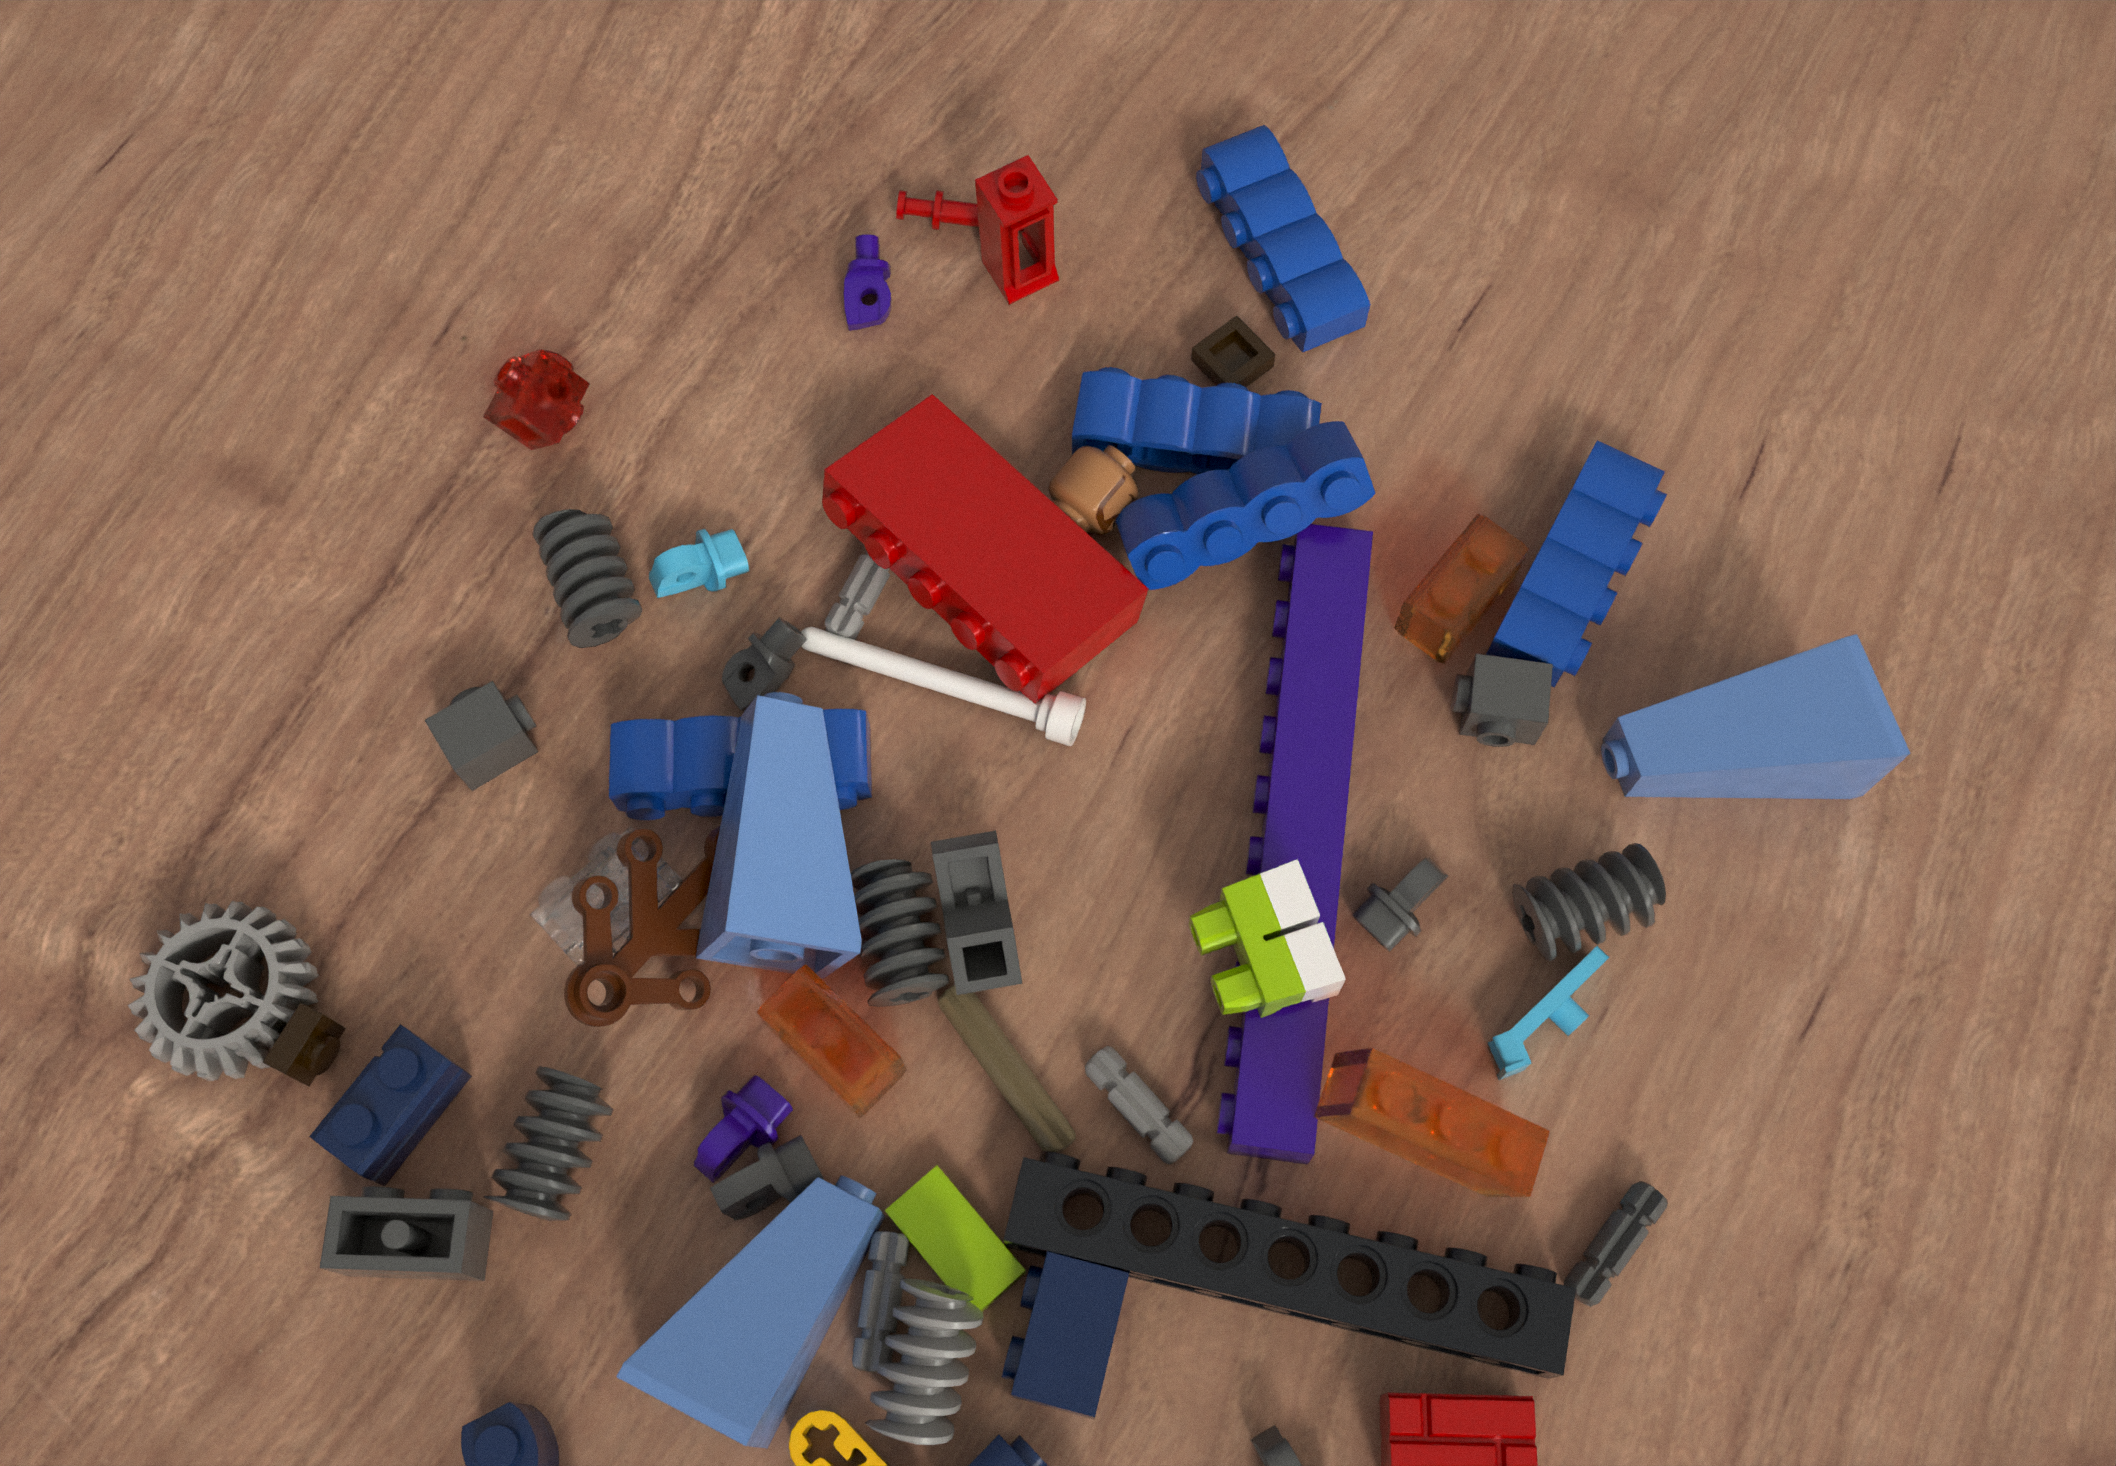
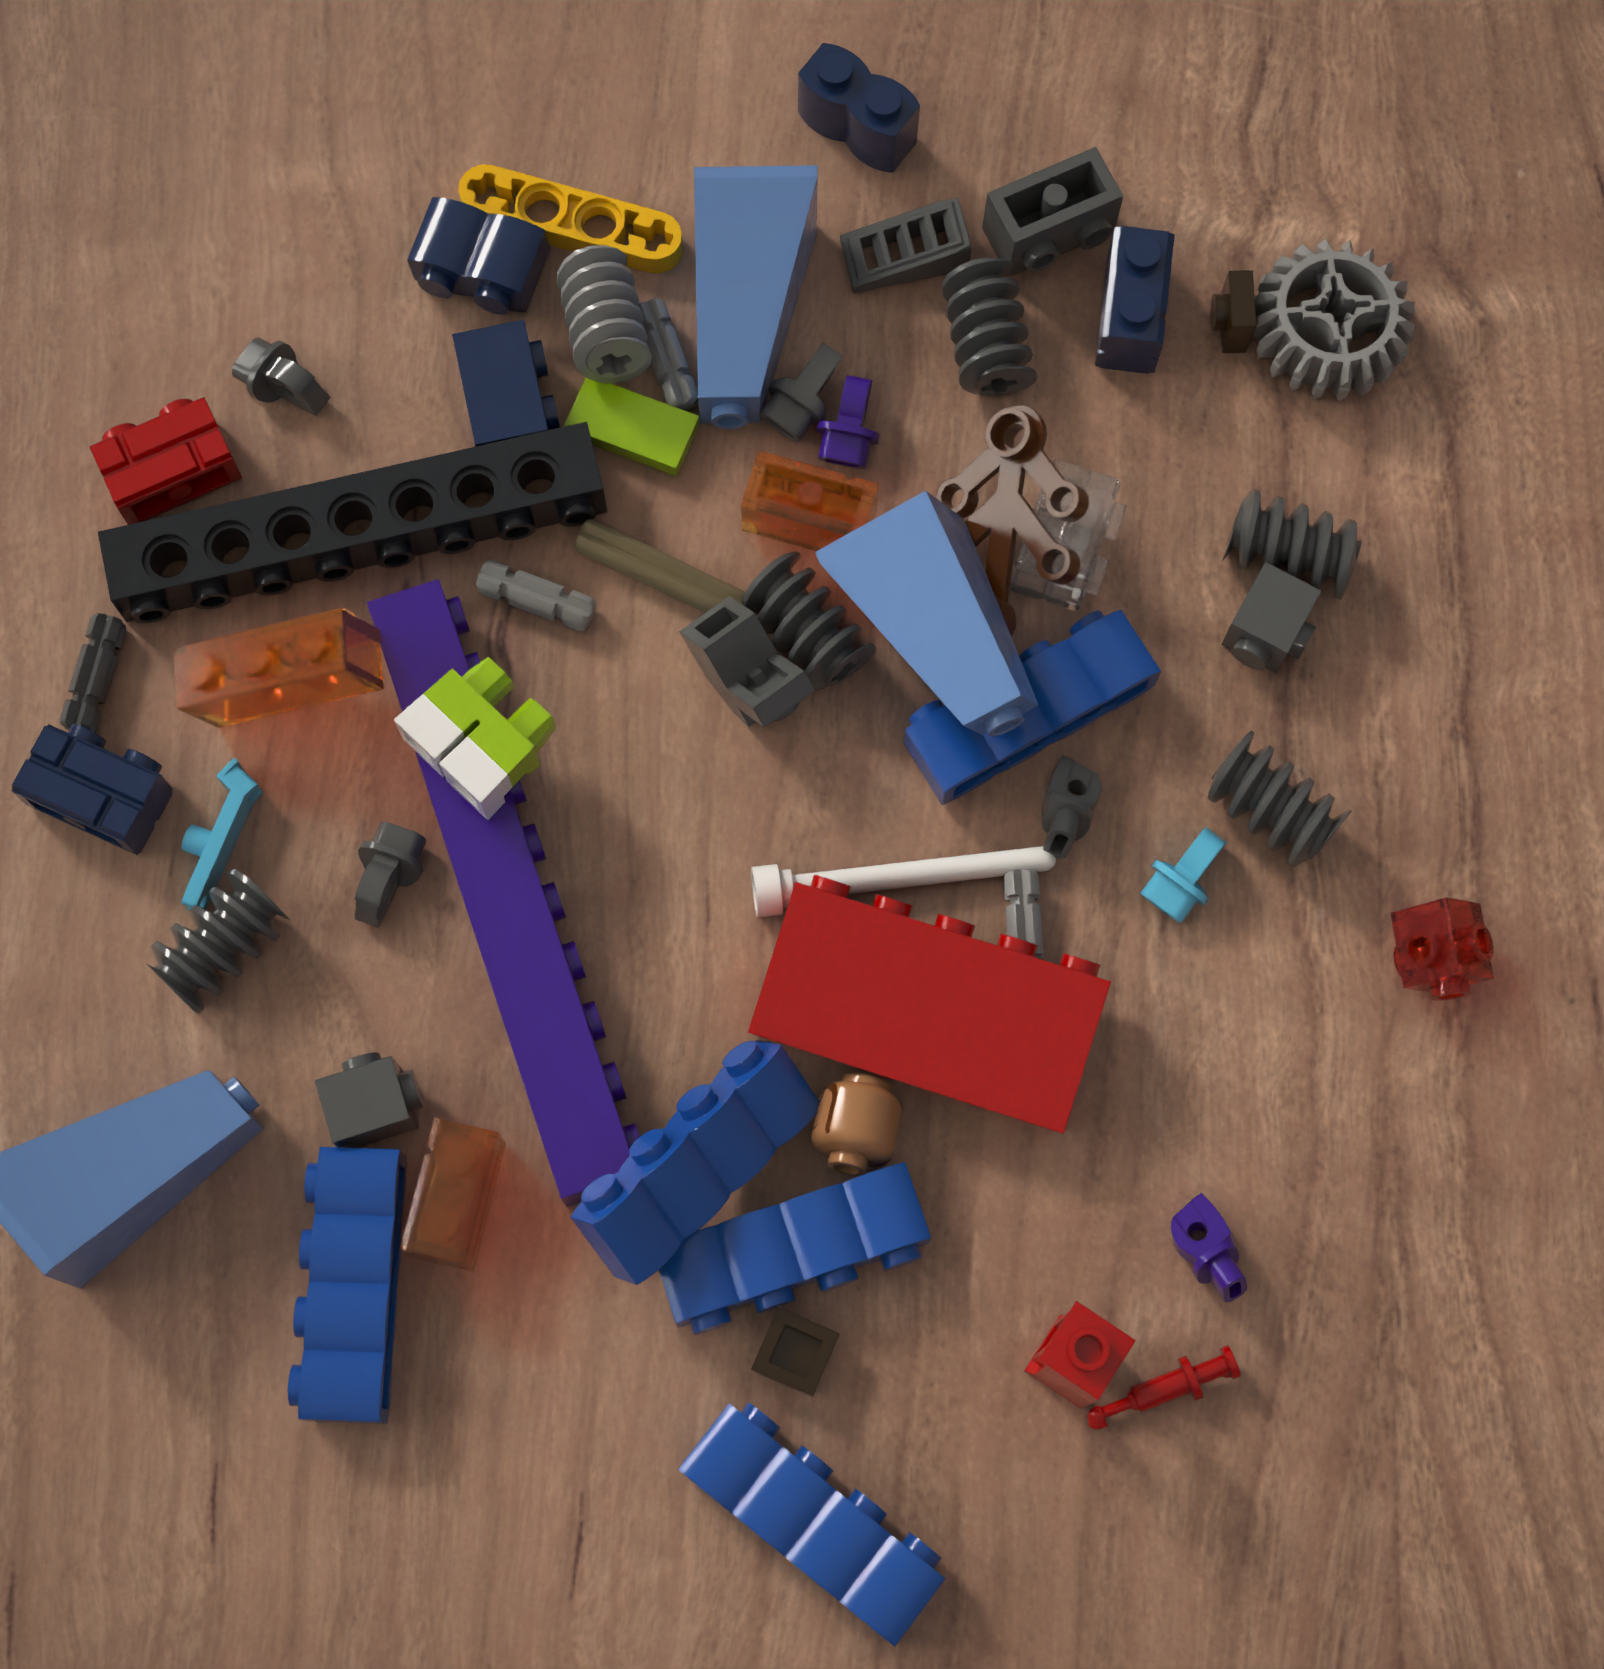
camera: 150 degrees right, 5 degrees up
none -> dark blue brick [11,724,173,855]
none -> dark grey slope [840,198,971,293]
none -> dark grey piece [1222,489,1361,600]

